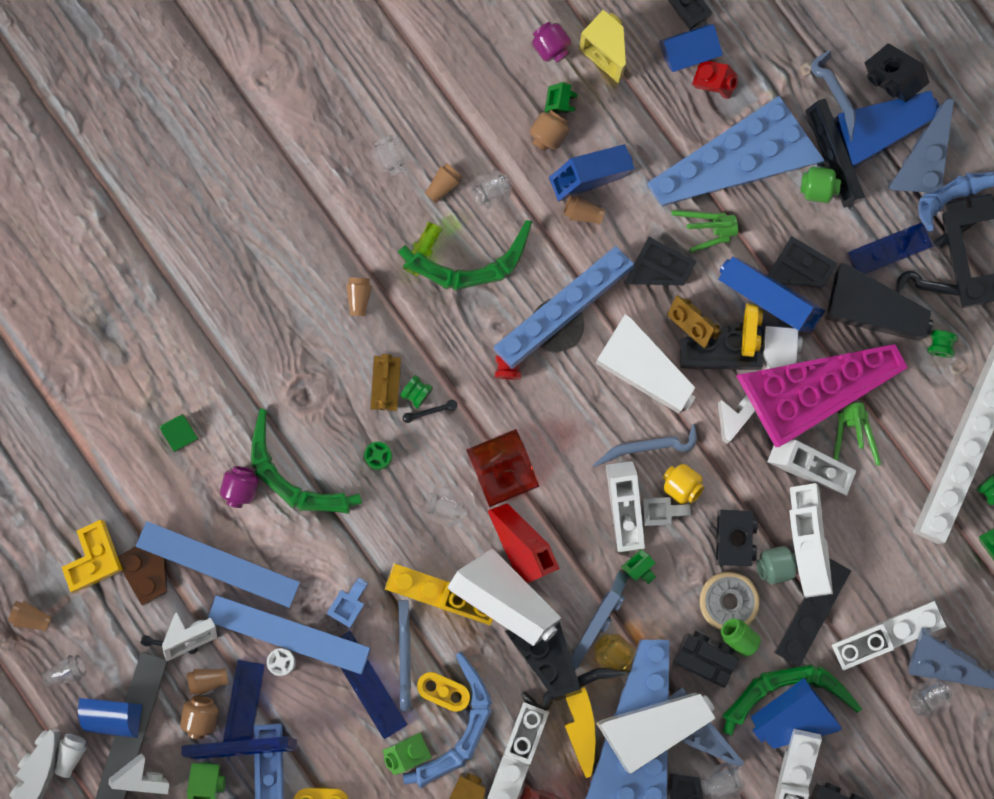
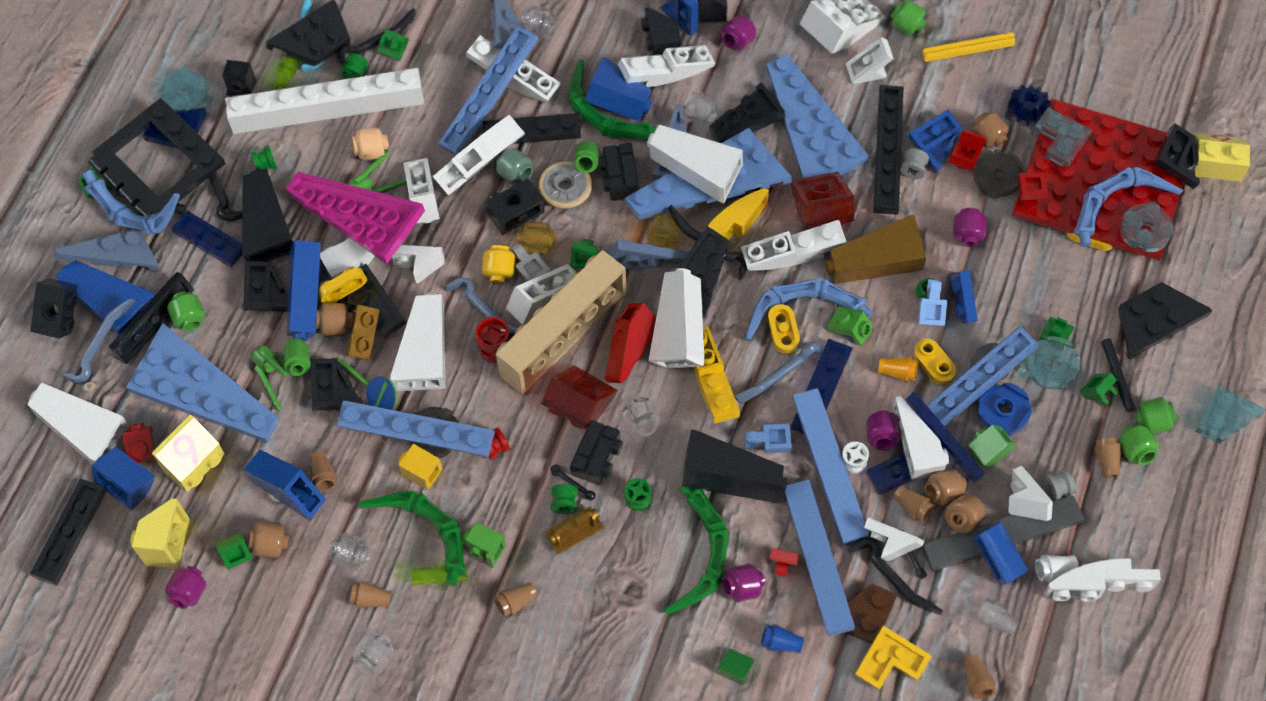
camera: 120 degrees left, 20 degrees down
none -> white slope [27,383,129,464]
none -> slope [152,415,224,492]
none -> bright green brick [283,338,311,376]
none -> medium nougat head [316,302,353,336]
none -> blue piece [337,358,397,410]
none -> light nougat head [352,127,389,161]
none -> yellow brick [398,444,443,490]
none -> medium blue tile [438,26,539,155]
none -> bright green brick [462,522,507,568]
none -> red wheel [476,317,511,363]
none -> tan brick [496,250,627,396]
none -> clear yellow head [517,221,555,255]
none -> black brick [570,420,623,485]
none -> black slope [682,429,787,503]
none -> blue cone [761,624,804,653]
none -> red tile [769,548,799,577]
none -> black piece [849,538,943,615]
none -> magenta head [866,410,901,451]
none -> light orange cone [878,357,918,383]
none -> white slope [893,396,949,480]
none -> medium nougat head [945,494,985,534]

